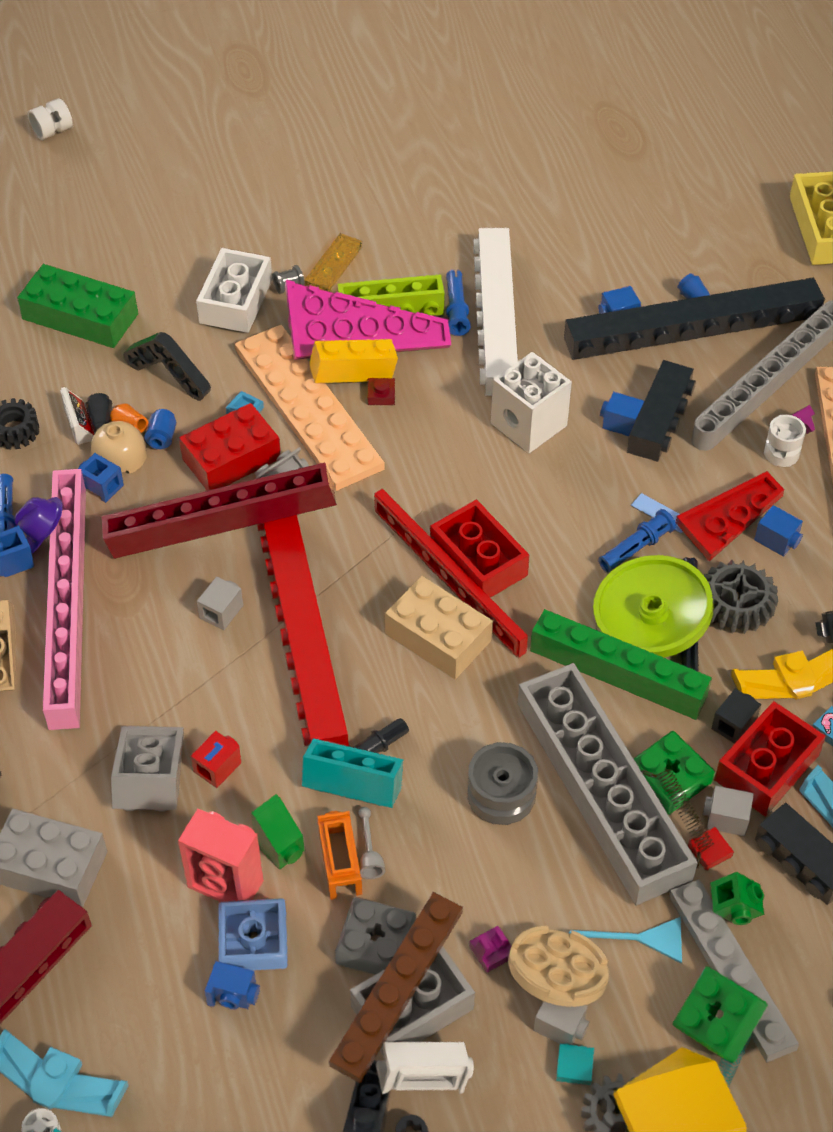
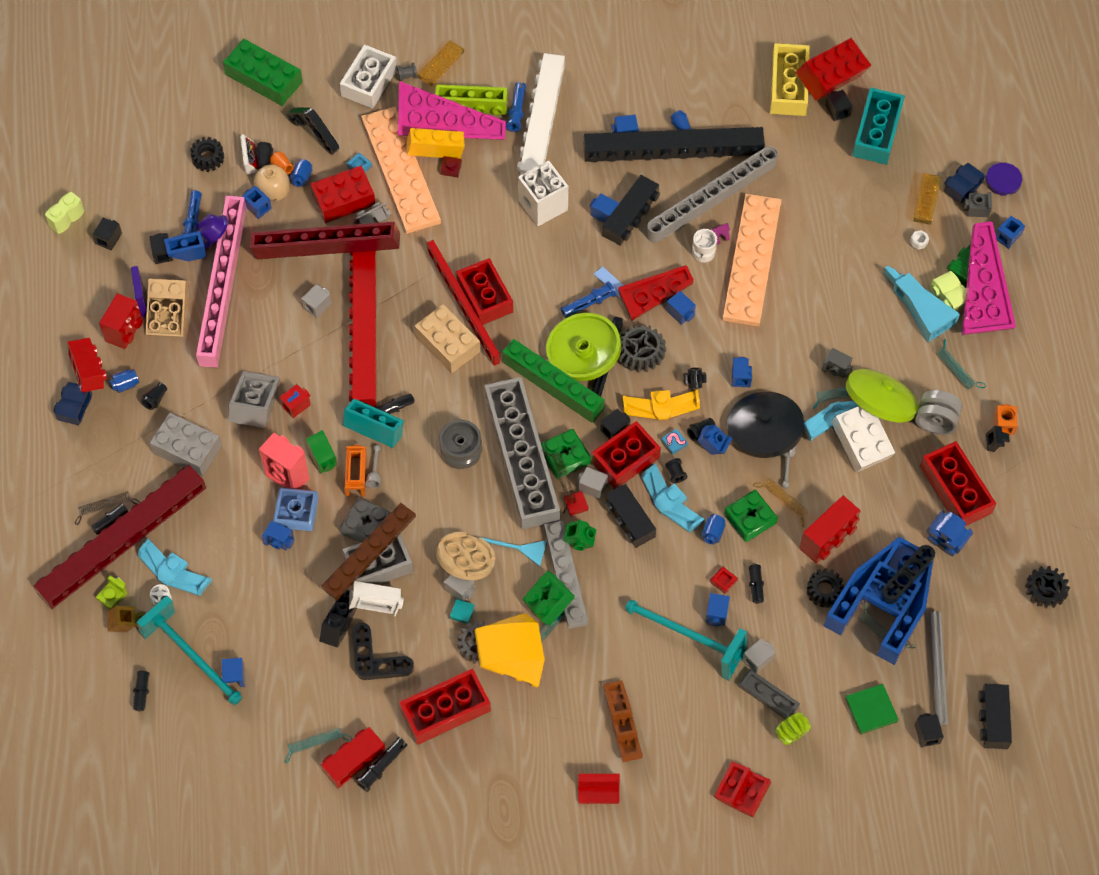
camera: 10 degrees right, 10 degrees up
magenta tile [469,926,512,973] -> none

